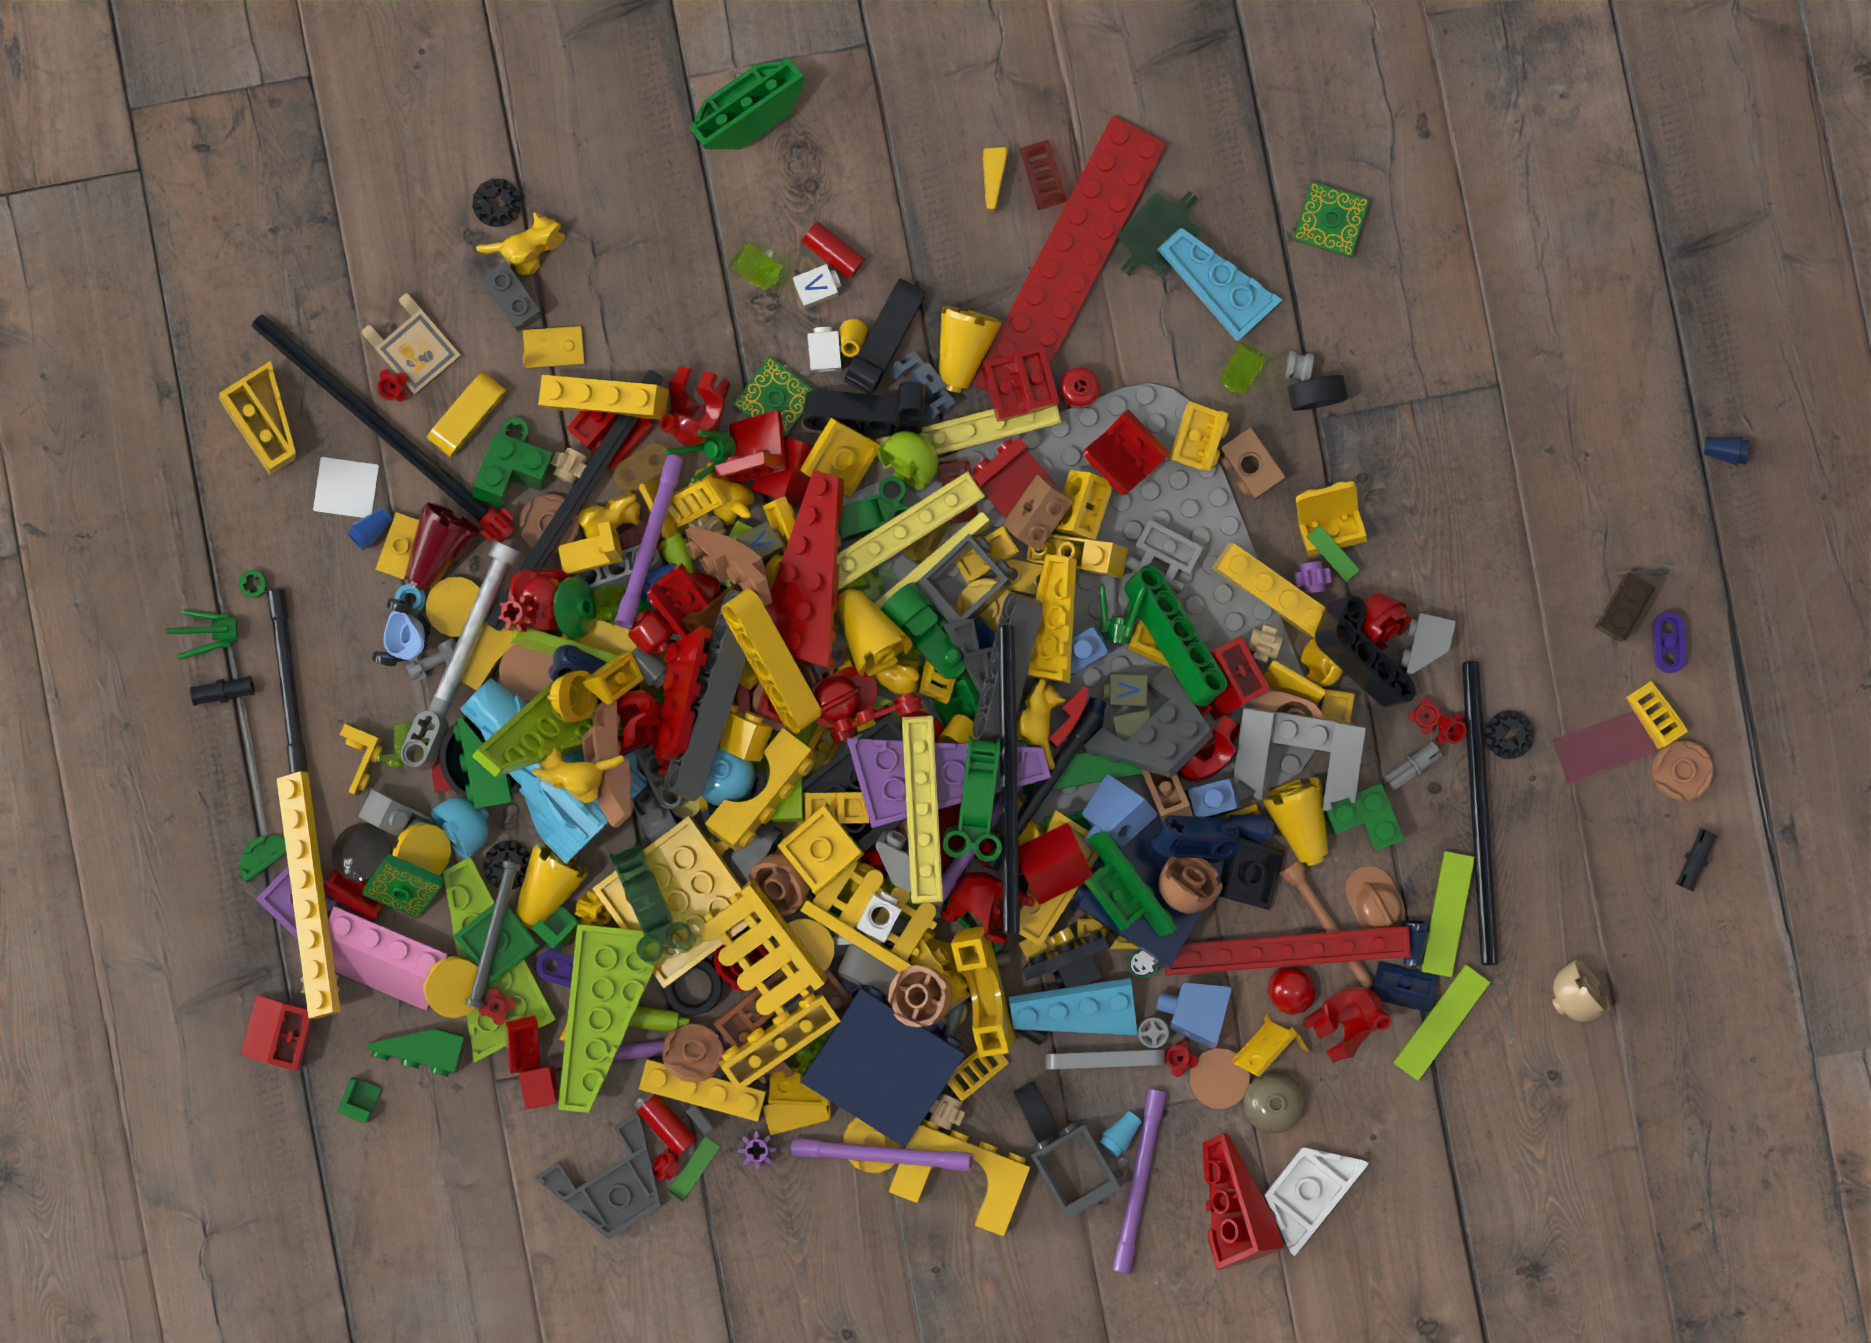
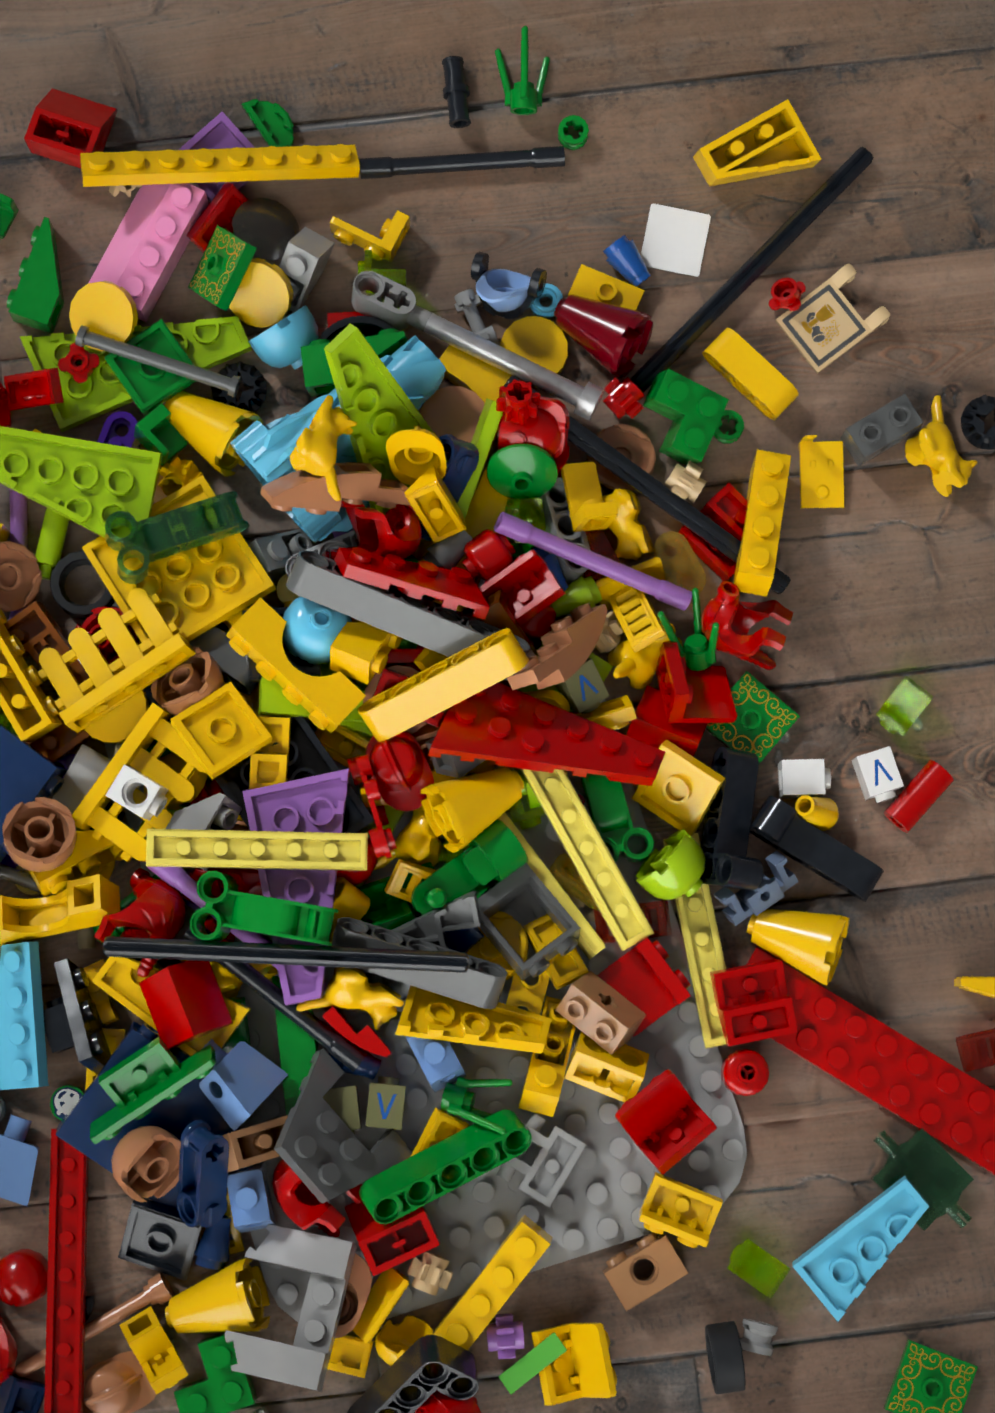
camera: 90 degrees right, 5 degrees down
none -> yellow brick [119,1306,189,1395]

